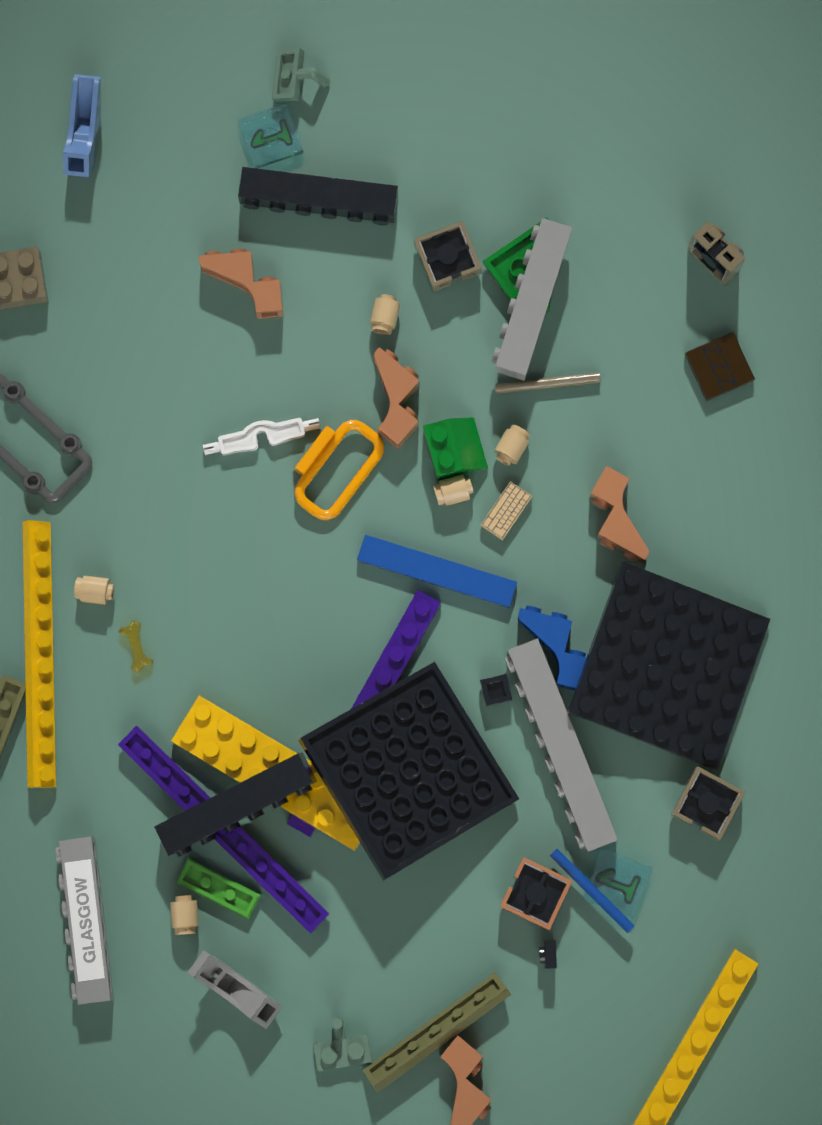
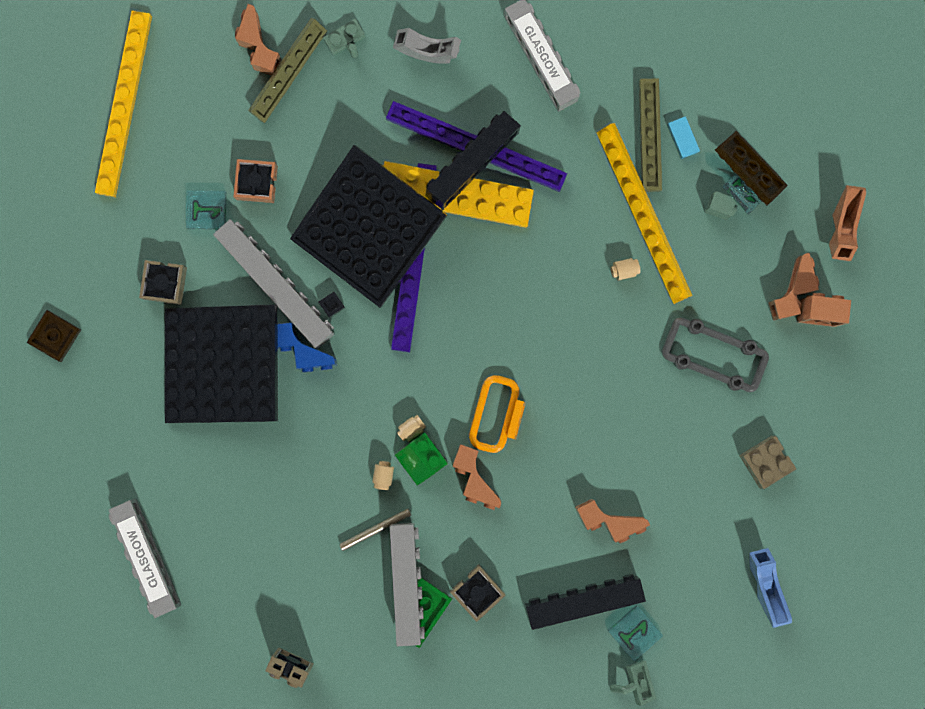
camera: 150 degrees right, 5 degrees up
clear yellow piece [119,620,153,672] -> none
tan brick [170,895,199,935] -> none
bright green tile [176,858,261,919] -> none
white piece [203,418,321,456] -> none
blue tile [357,535,517,608] -> none
tan brick [370,294,400,335] -> none
tan tile [481,482,532,541] -> none
black plate [539,941,557,969] -> none
blue bar [550,849,635,933] -> none
nougat arch [589,466,649,564] -> none
dark brown tile [684,332,755,401] -> none

